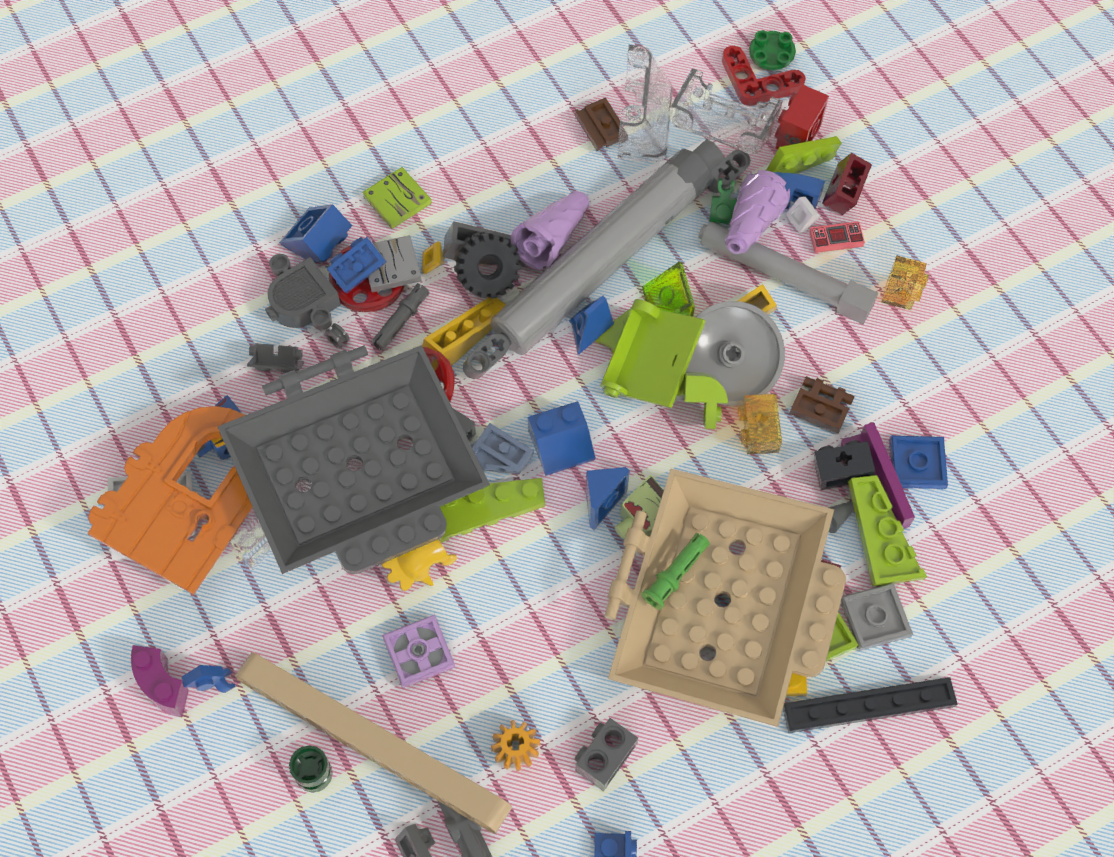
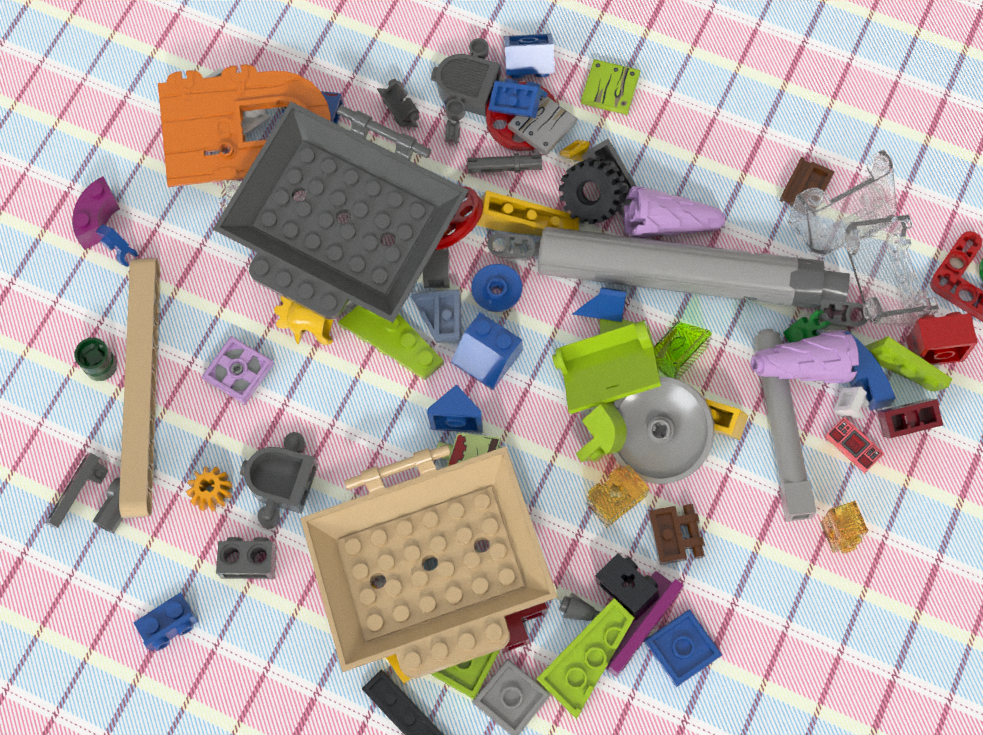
camera: 60 degrees right, 5 degrees up
bright green pin [641,533,710,610] -> none
none -> dark grey piece [240,432,318,529]
none -> blue dish [471,264,522,312]

